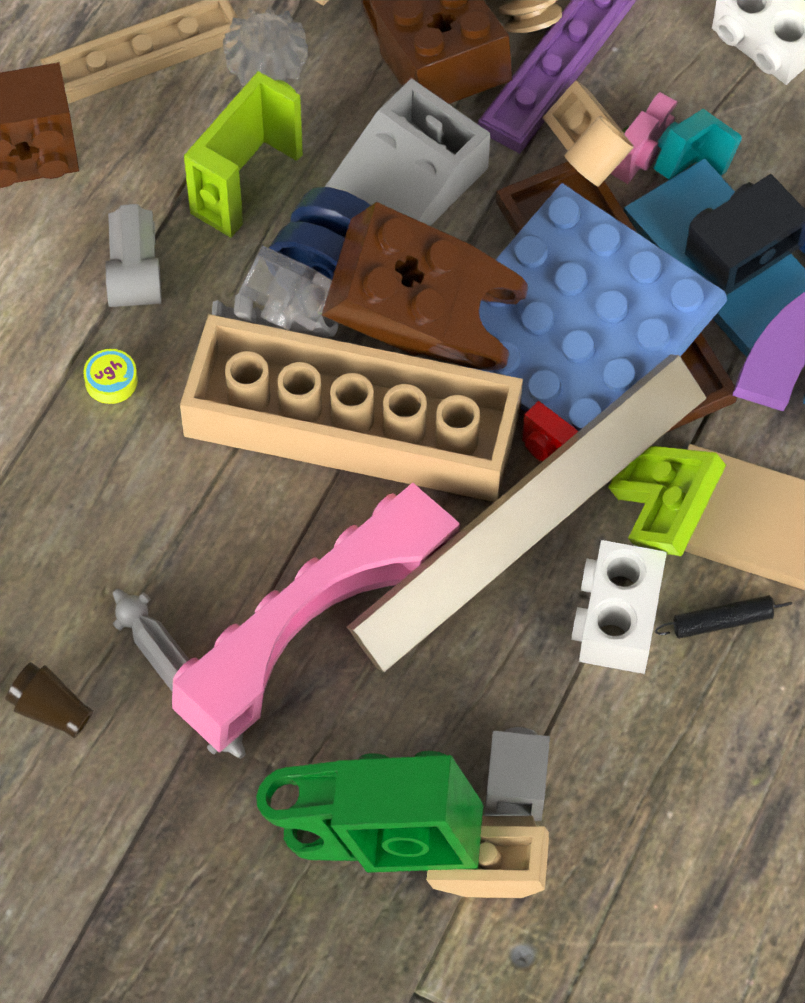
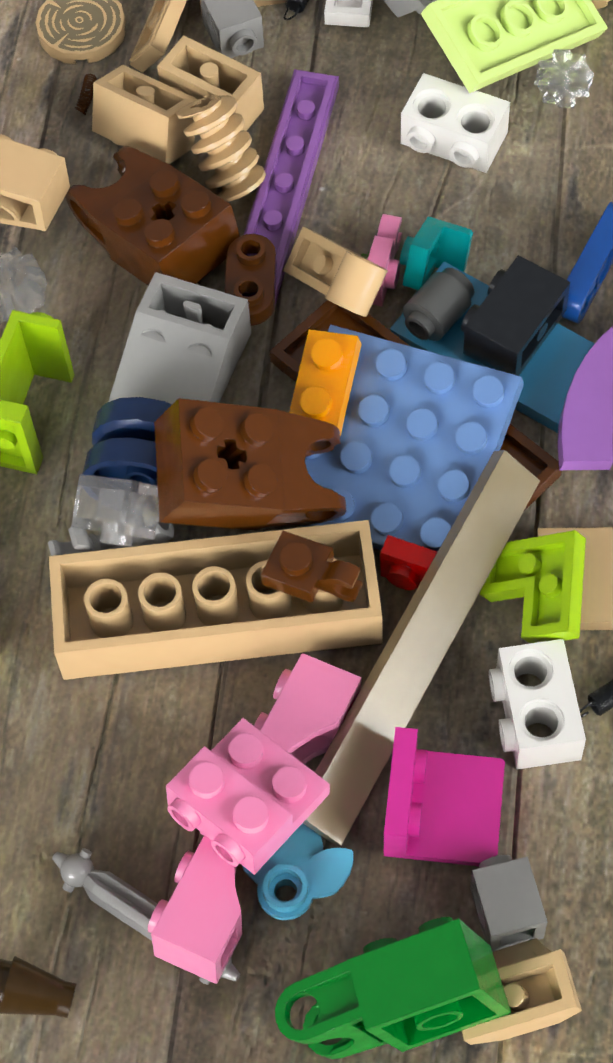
camera: 15 degrees left, 0 degrees up
none -> bright pink plate [166,718,330,875]
none -> reddish brown plate [225,234,277,326]
none -> medium azure plate [242,823,353,920]
none -> reddish brown plate [261,530,363,603]
none -> light orange plate [289,329,362,436]
none -> dark pink bracket [384,727,505,866]
none -> dark grey brick [403,268,475,341]

